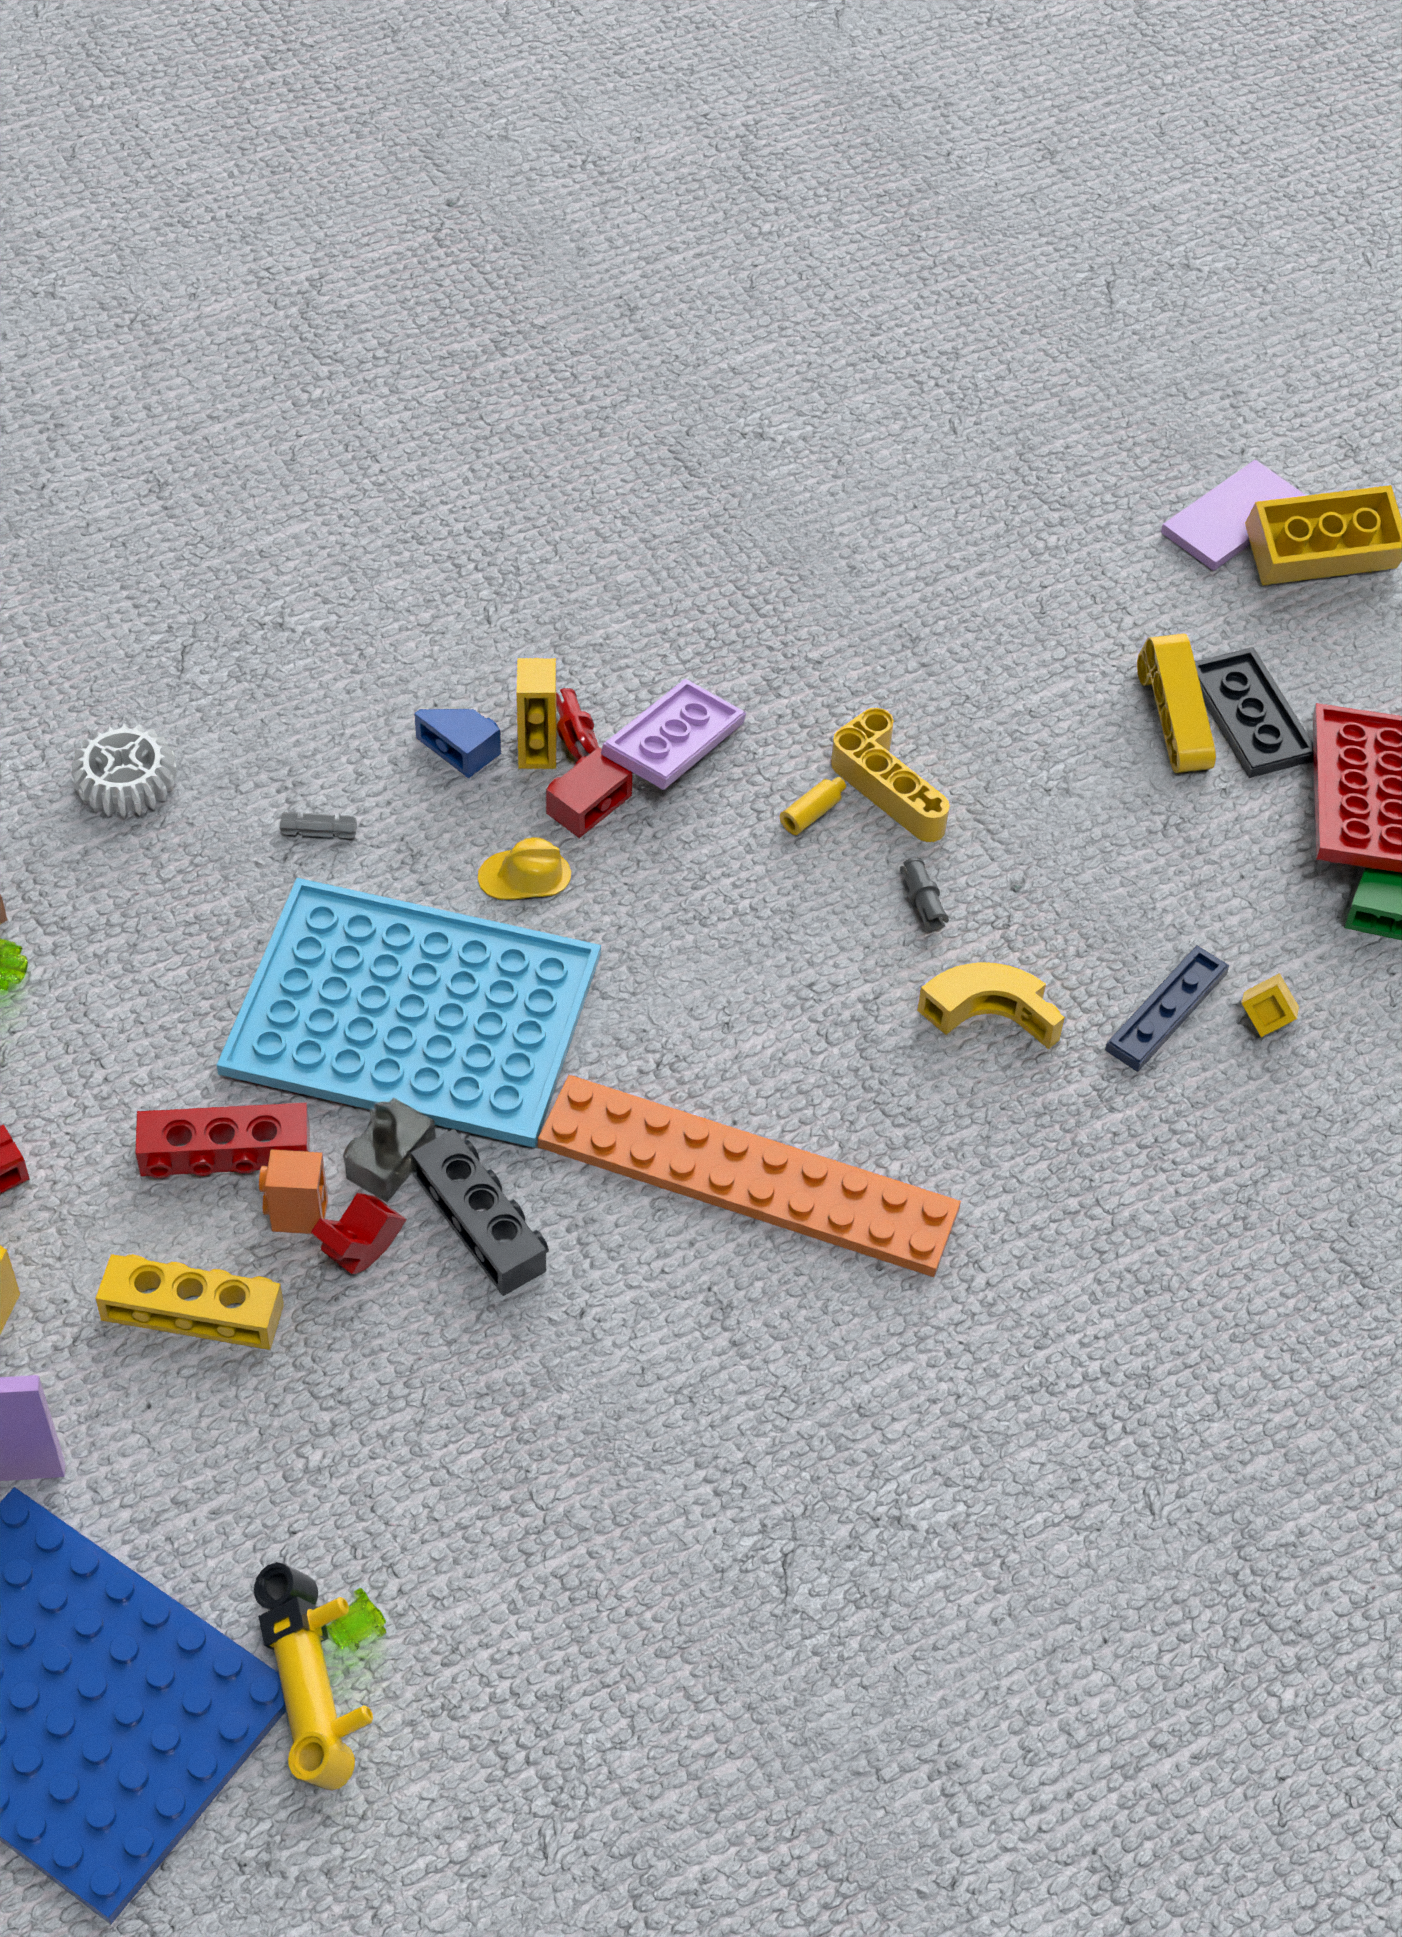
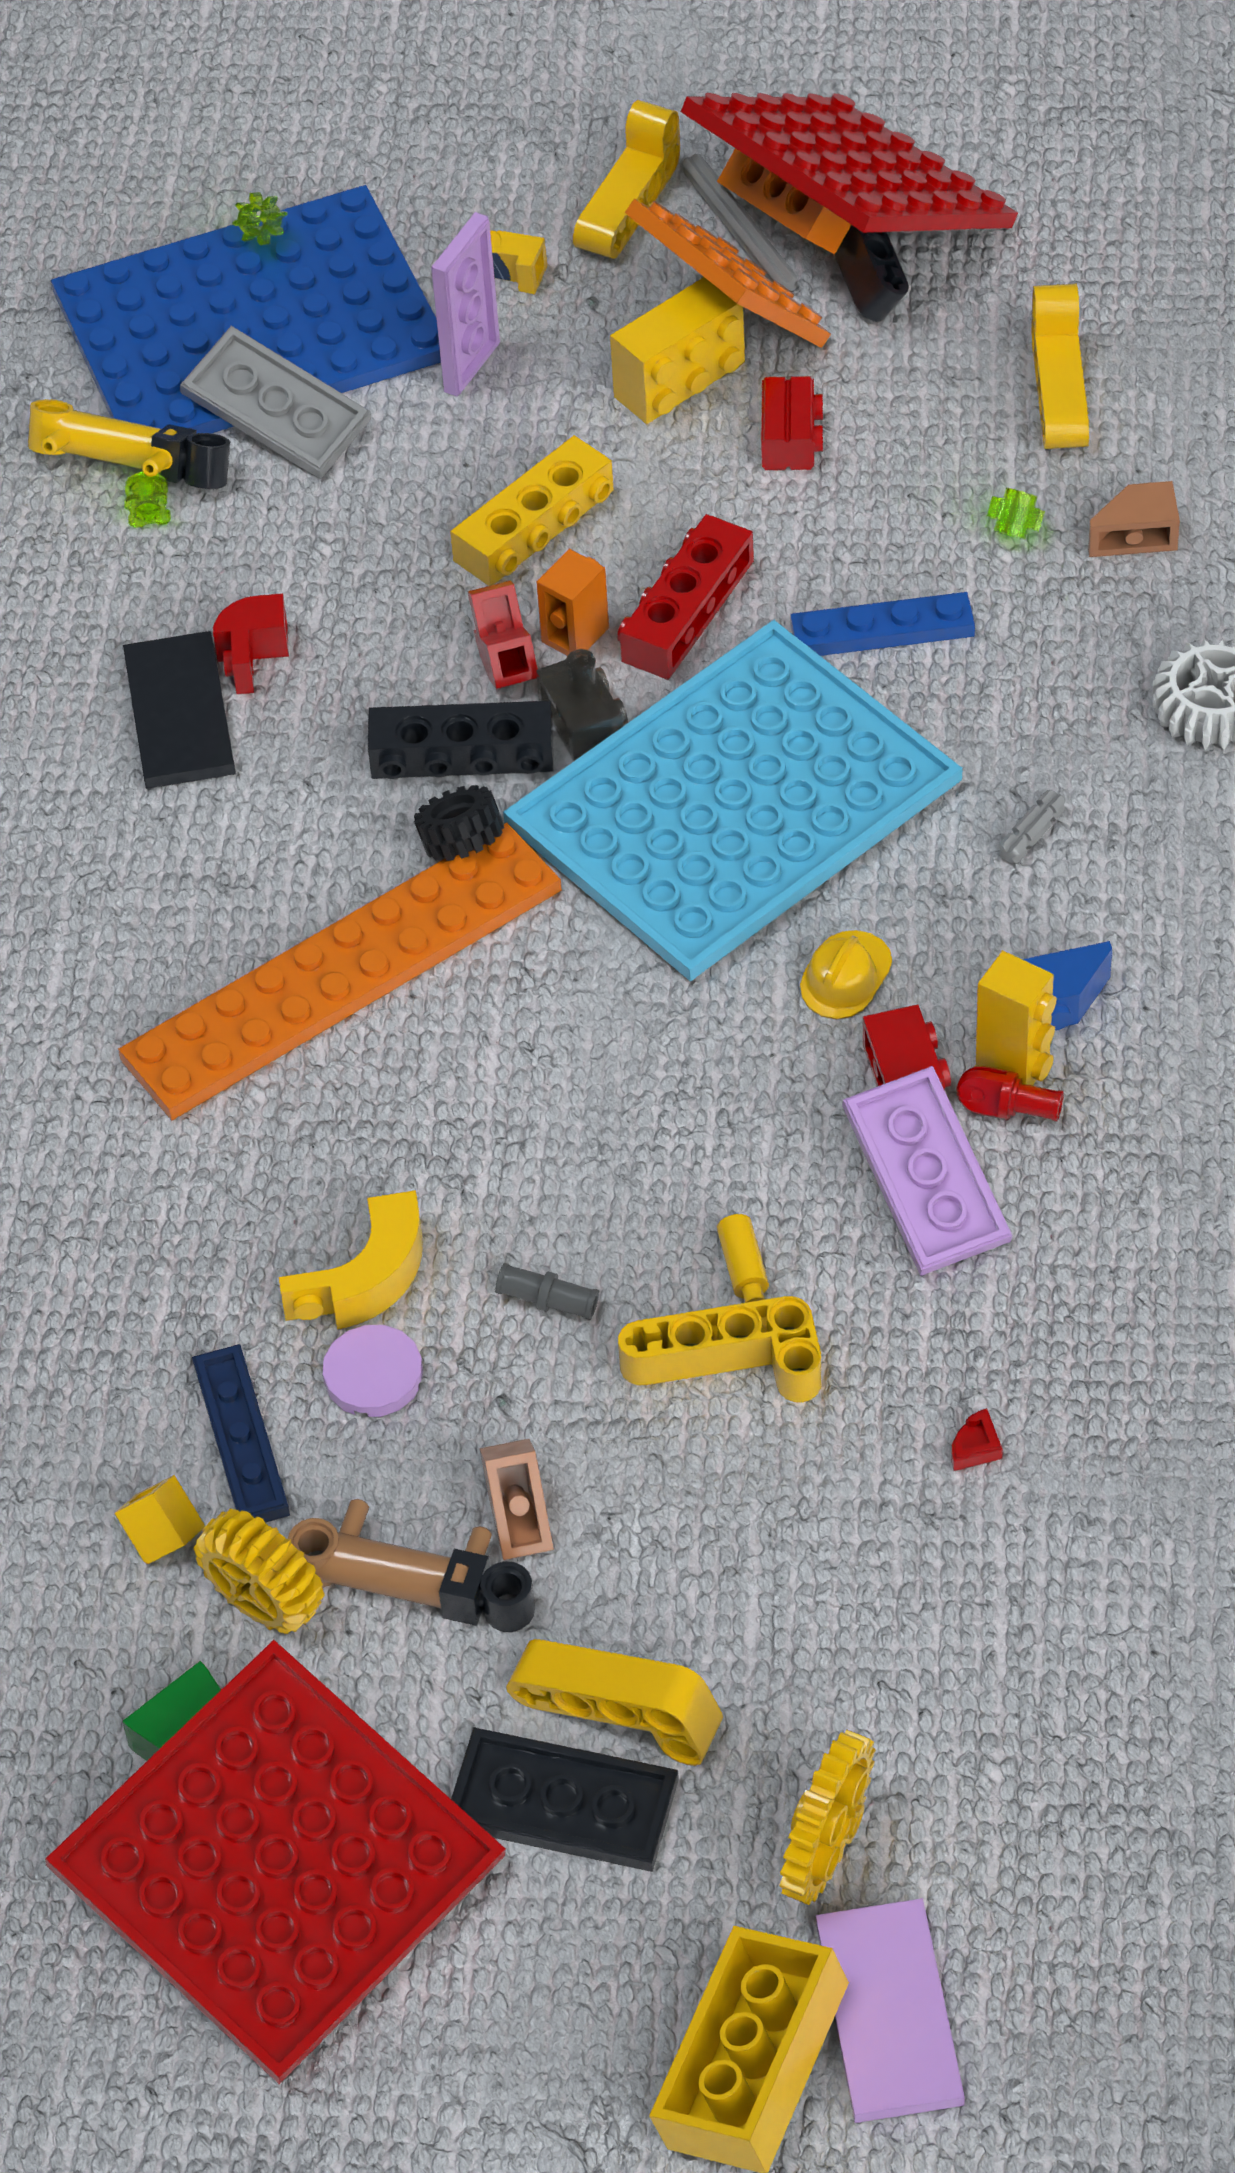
camera: 130 degrees right, 0 degrees up
none -> black tile [123,631,236,789]
none -> light grey tile [180,326,371,479]
none -> yellow gear [193,1508,325,1634]
none -> red brick [213,593,289,694]
none -> medium nougat piece [288,1499,535,1632]
none -> lavender tile [323,1325,423,1417]
none -> black tyre [414,785,504,861]
none -> nougat slope [479,1439,554,1560]
none -> yellow gear [779,1729,876,1905]
none -> blue plate [790,592,975,656]
none -> red tile [951,1408,1003,1471]

